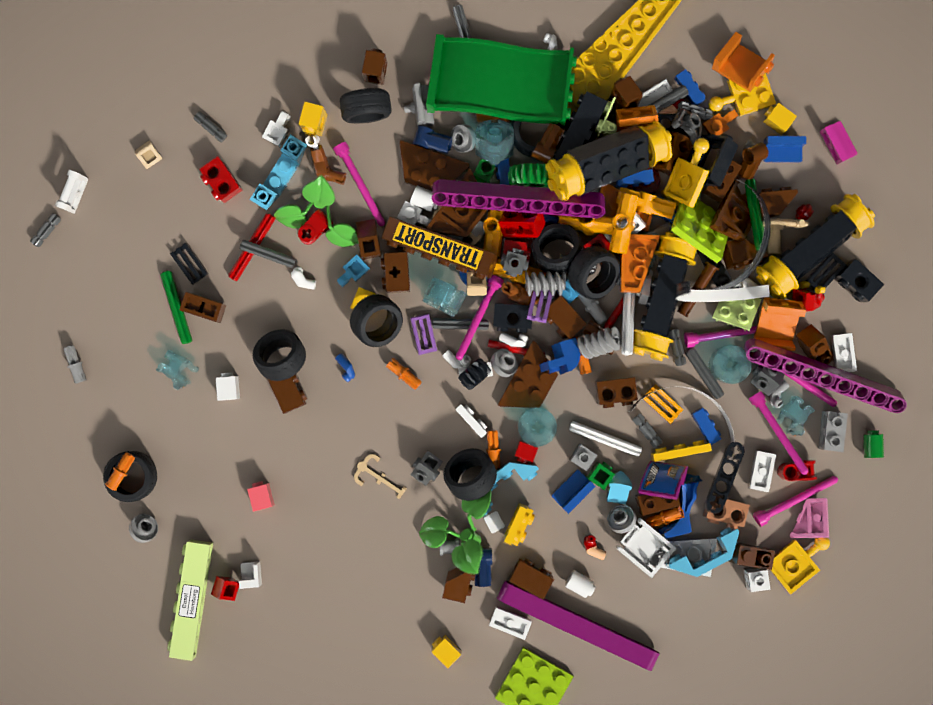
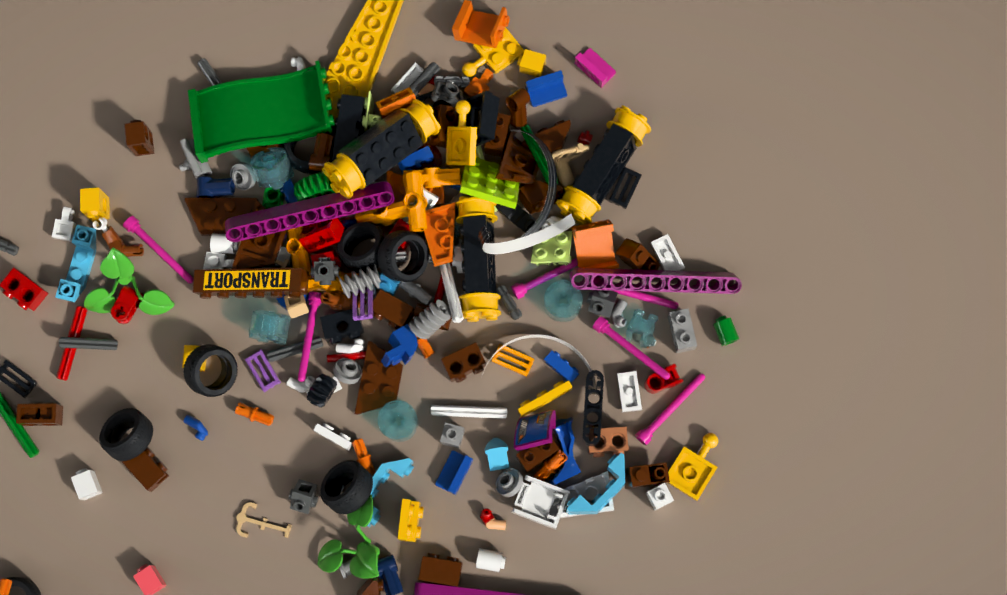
camera: 20 degrees left, 10 degrees down
clear light blue animal [156,350,199,390] -> none
white arm [291,267,316,290] -> none
dark azure plate [337,255,370,287] -> none
black tyre [339,88,392,124] -> none
reddish brown slope [356,219,382,260] -> none
reddish brown brick [381,252,410,293] -> none
white sticker [484,511,505,533] -> none
red plate [514,440,538,464] -> none
green brick [586,461,615,490] -> none
reddish brown brick [609,76,643,110] -> none
dark grey axle [632,413,663,448] -> none
blue piece [674,69,706,105] -> none
reddish brown pin [677,261,719,317] -> none
dark grey axle [686,348,724,399] -> none
bright pink wing [790,498,829,538] -> none
red piece [792,281,826,312] -> none
black brick [836,259,885,303] -> none

